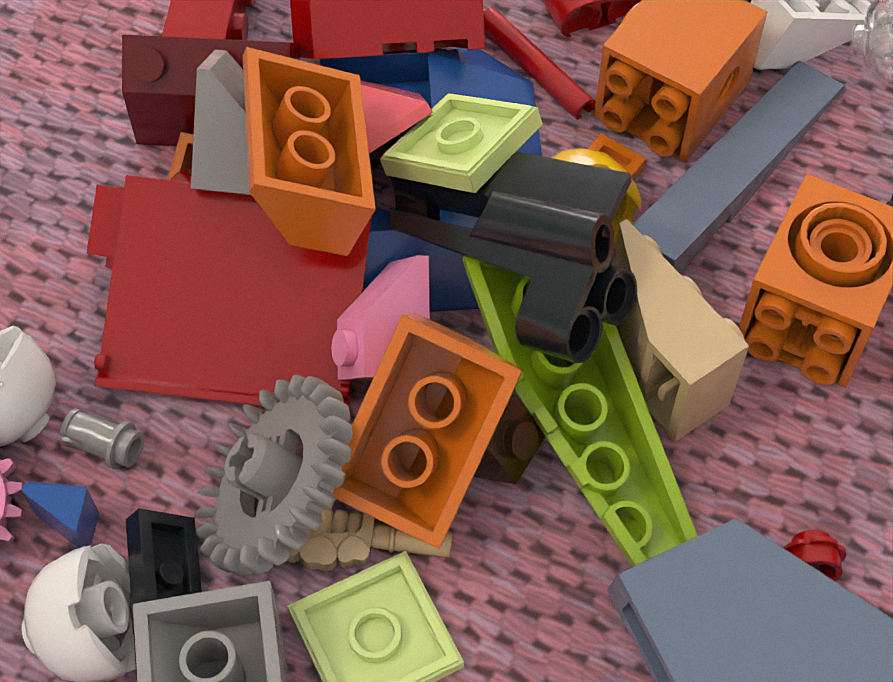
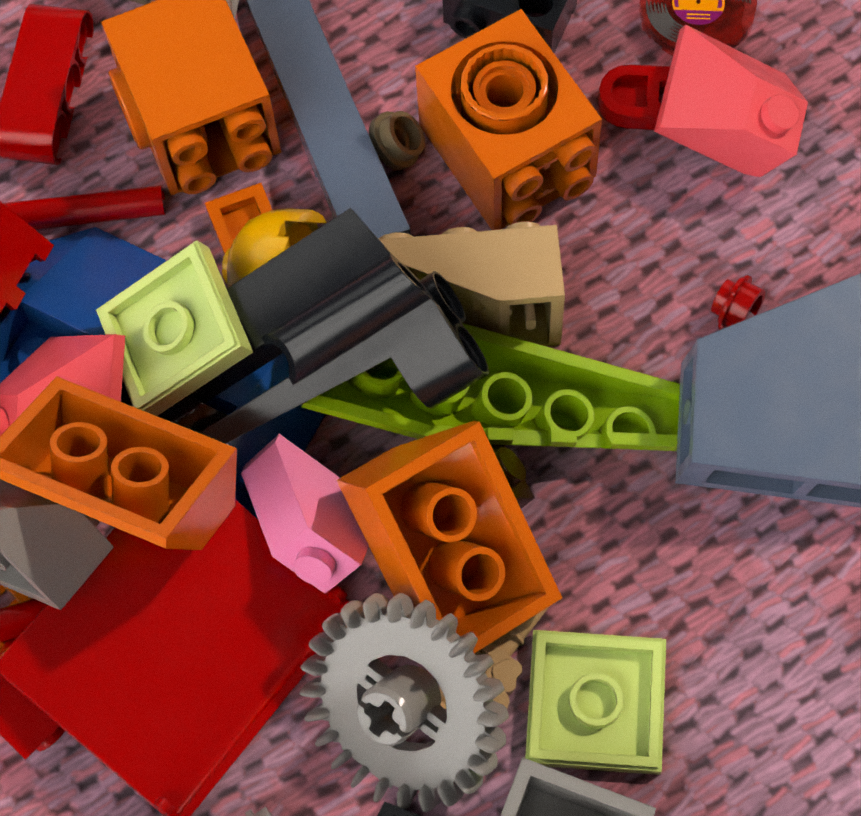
camera: 55 degrees left, 10 degrees up
none -> dark tan plate [369,111,425,171]

